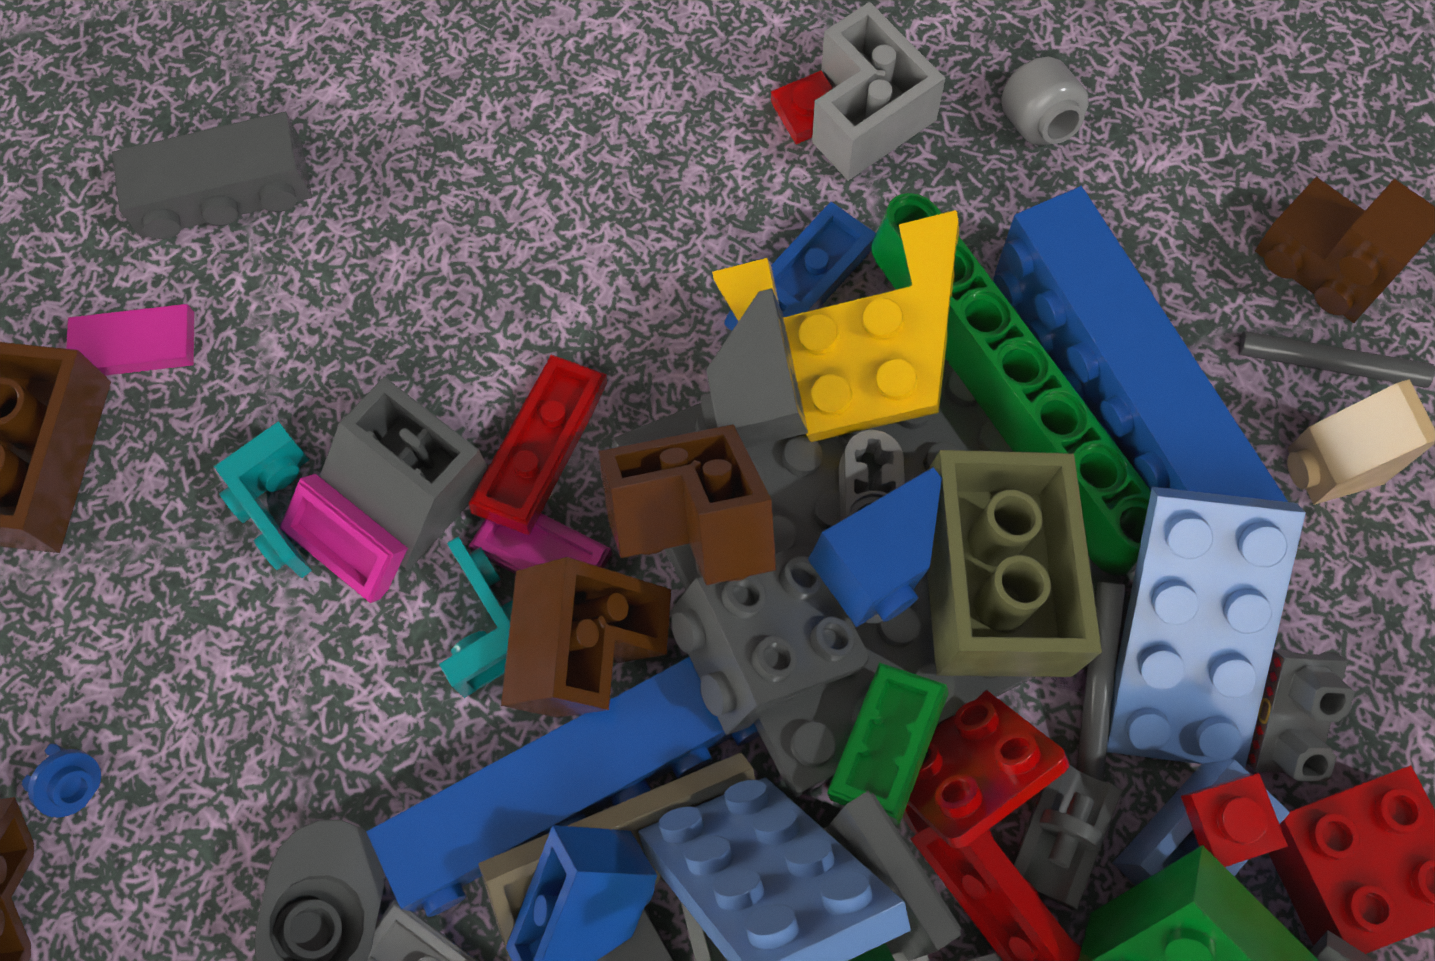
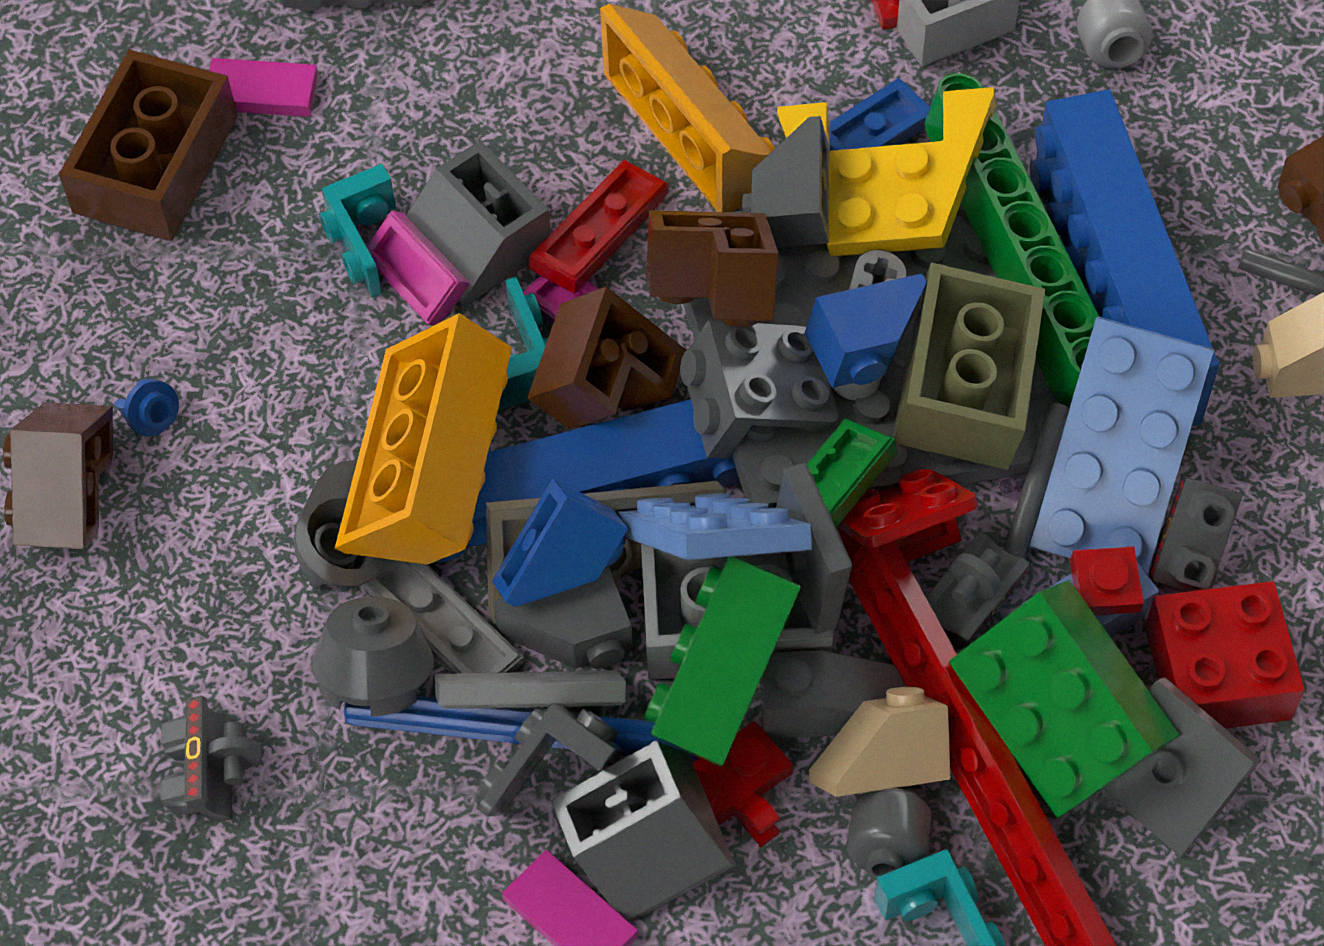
camera: 10 degrees right, 10 degrees down
none -> light orange slope [335,313,512,565]
none -> light orange slope [600,4,775,212]

